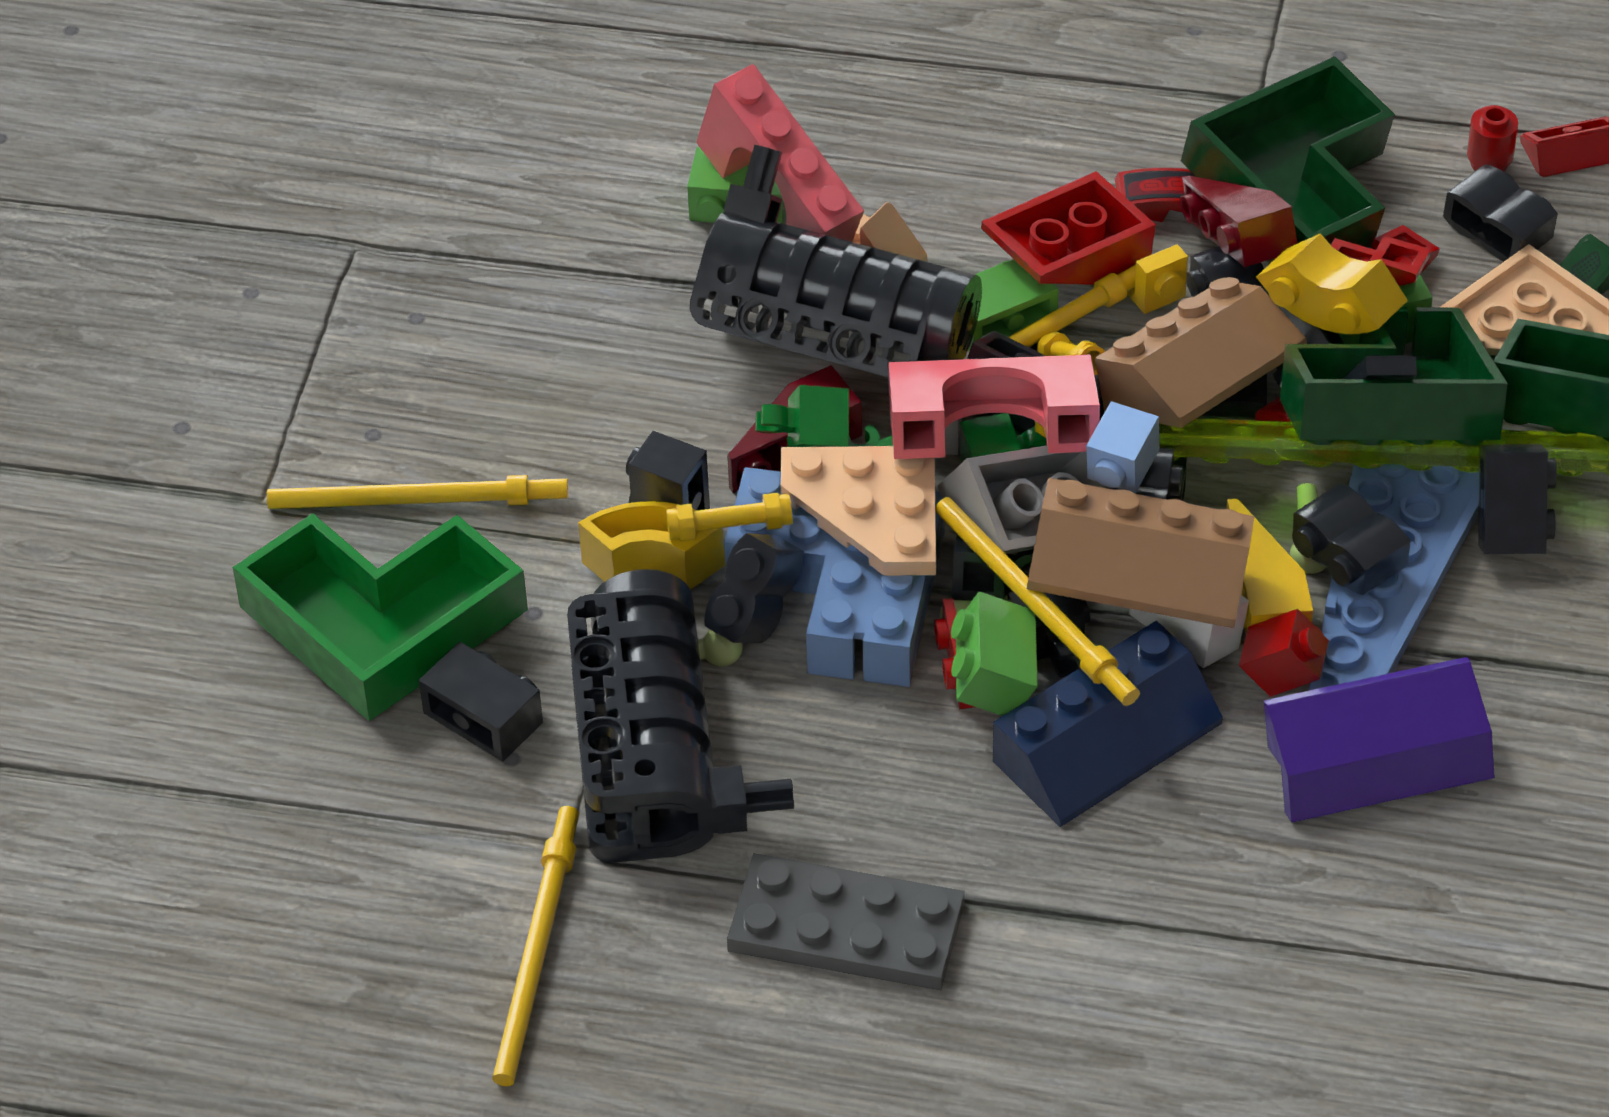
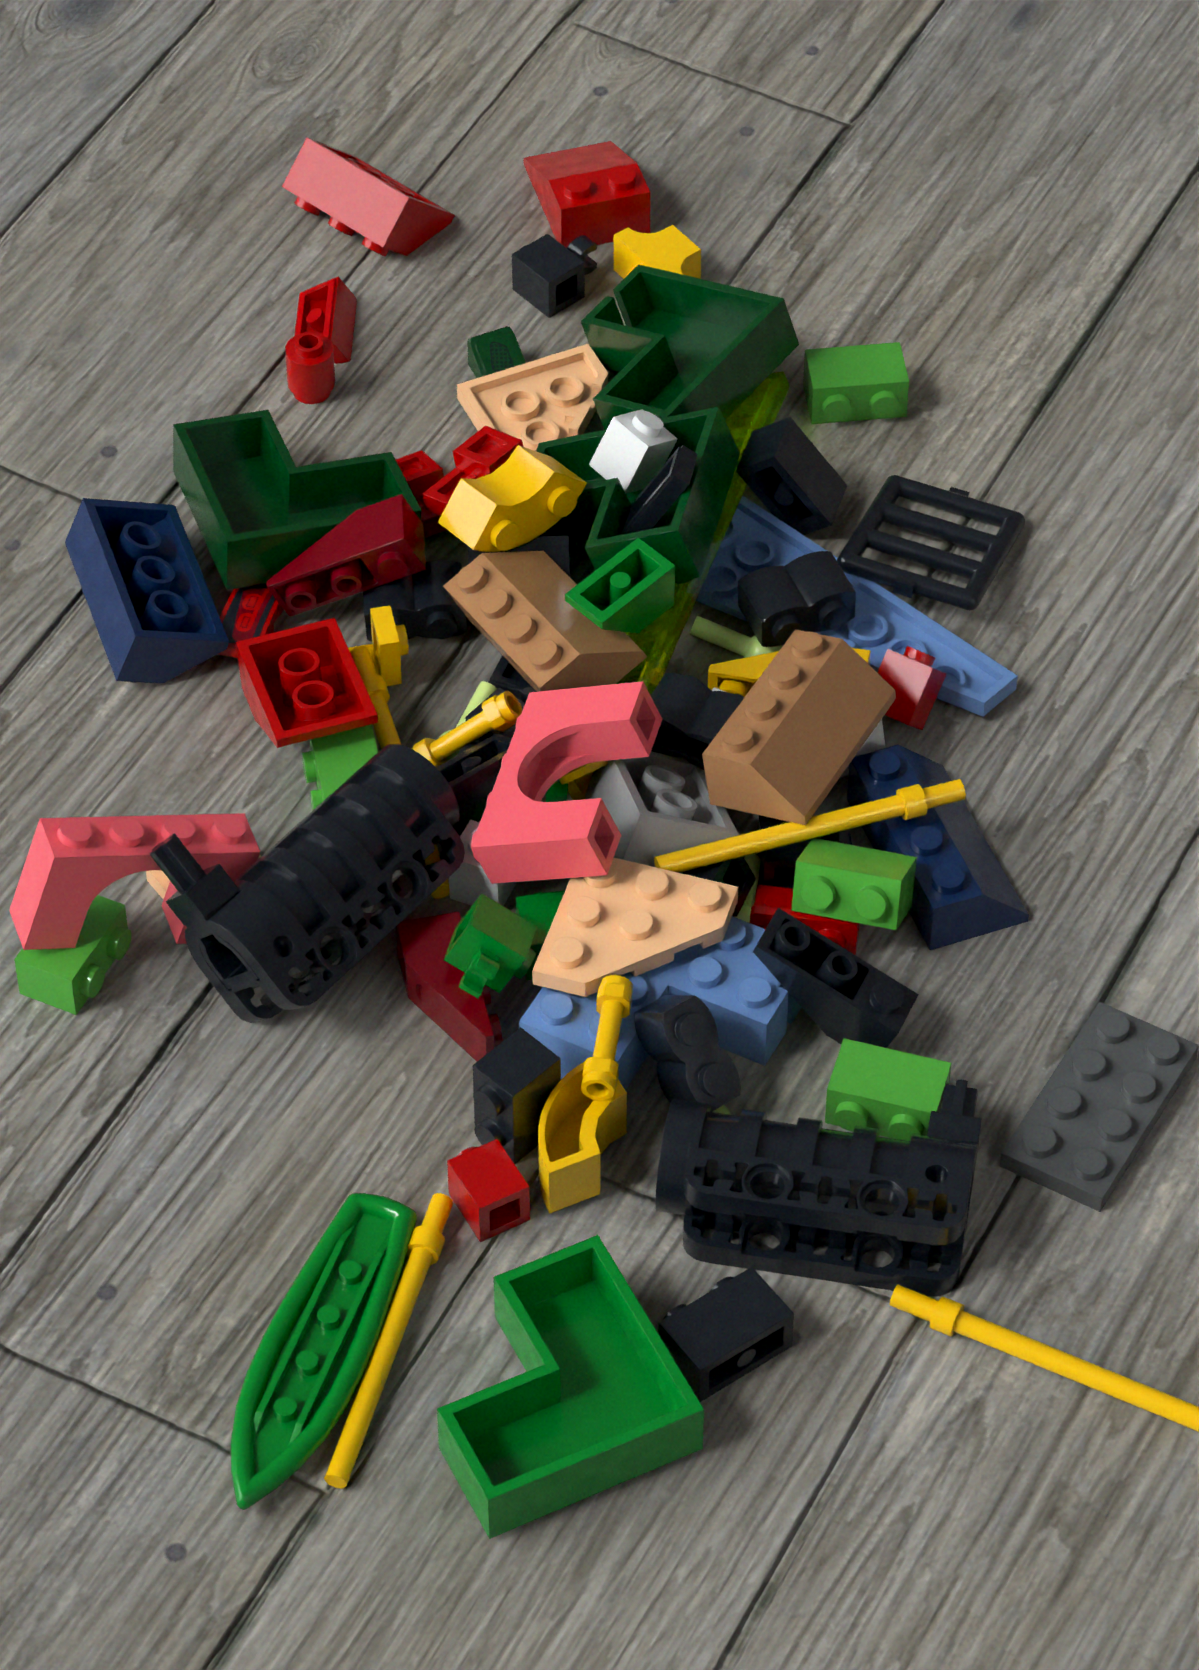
camera: 75 degrees left, 0 degrees up
light blue brick [1086,401,1159,493] -> none
dark purple slope [1264,657,1495,823] -> none
black brick [1443,165,1558,262] -> none
none -> dark blue slope [65,498,229,683]
none -> green piece [231,1193,417,1510]
none -> red brick [447,1139,530,1242]
none -> green slope [565,538,675,634]
none -> white brick [589,409,678,494]
none -> black slope [753,908,919,1048]
none -> bright green brick [825,1038,952,1141]
none -> black bar [837,475,1025,611]

